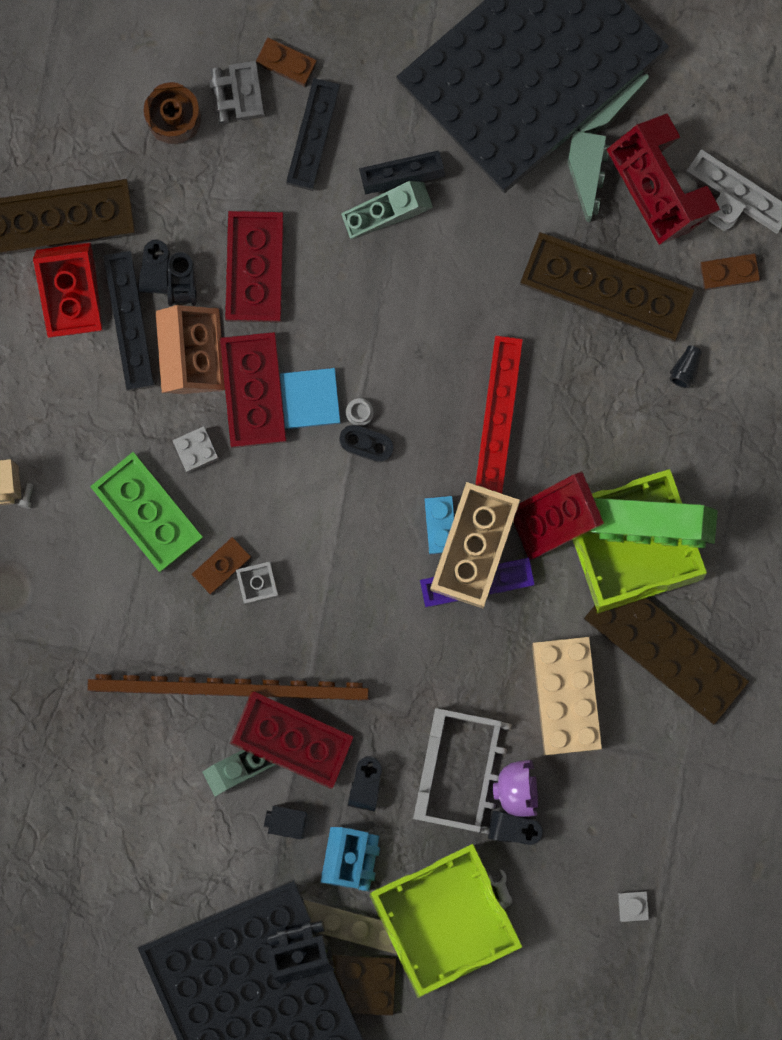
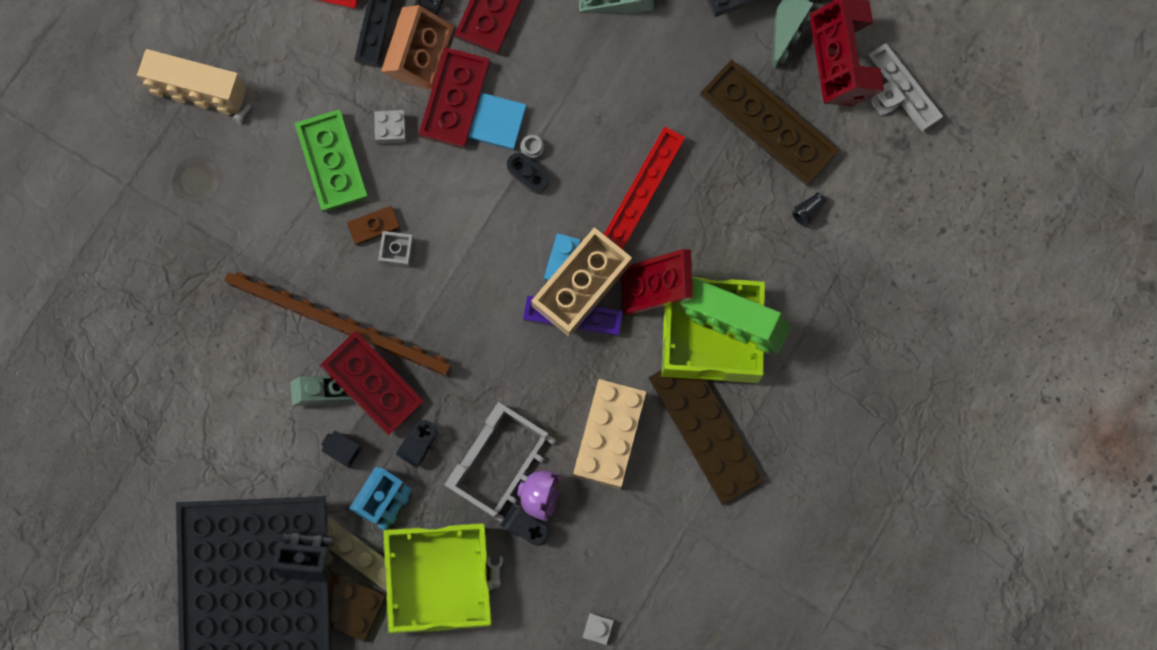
camera: 15 degrees right, 5 degrees down
reddish brown plate [700,254,760,291] -> none

